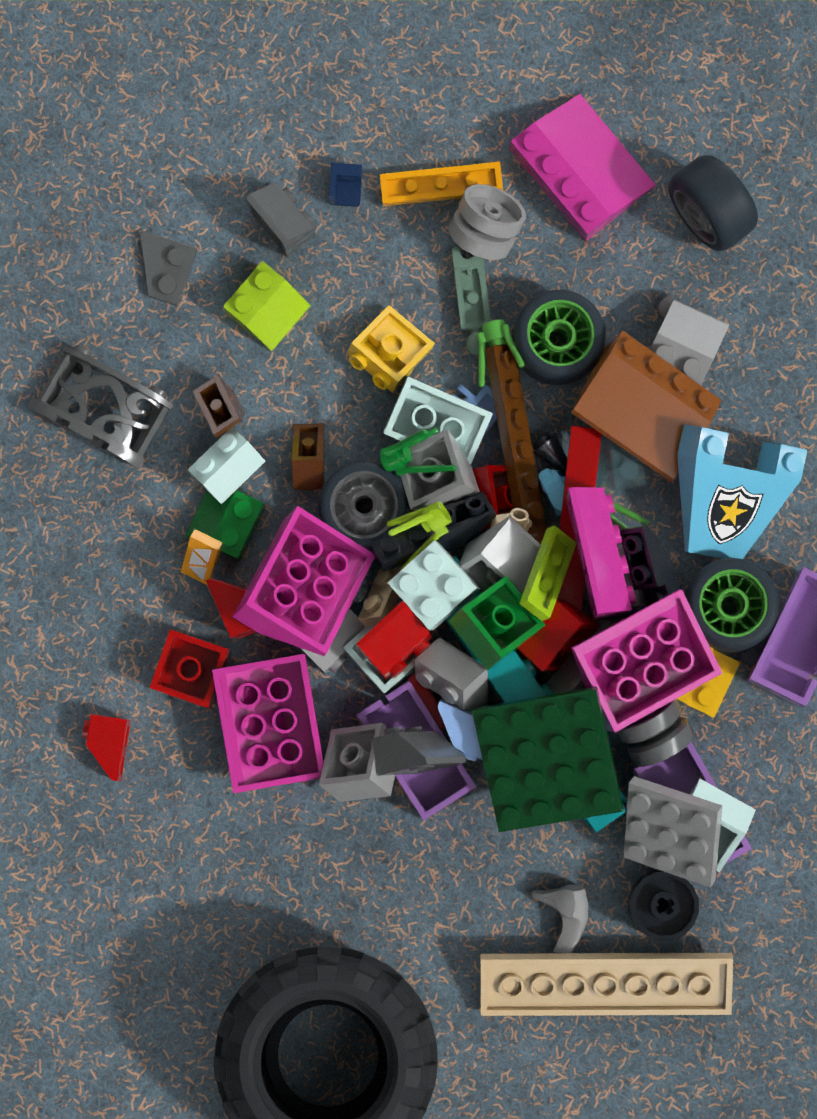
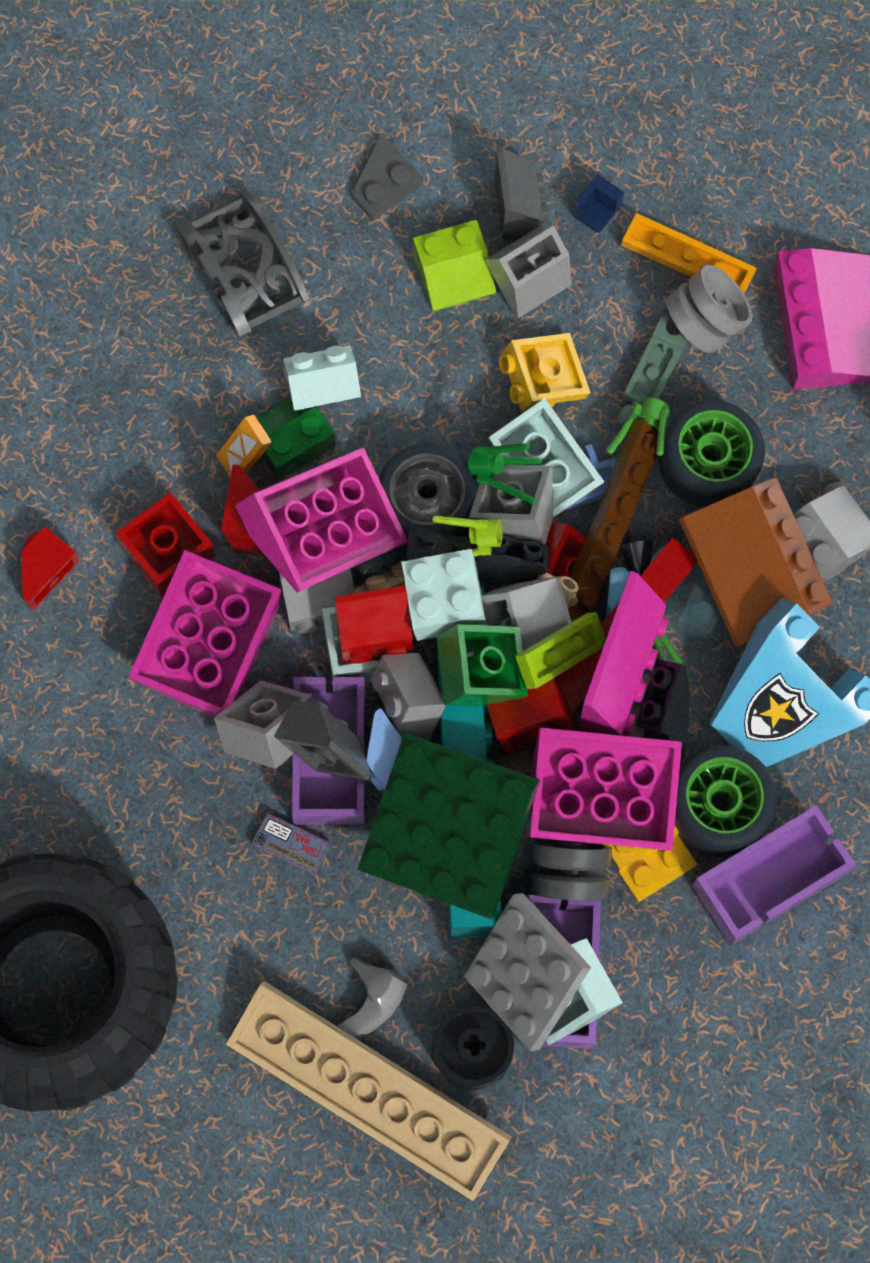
camera: 20 degrees right, 10 degrees down
reddish brown slope [193,375,245,438] -> none
reddish brown slope [292,423,325,491] -> none
red tile [407,674,446,731] -> none
none -> tile [251,813,331,876]
none -> light grey slope [485,225,572,318]

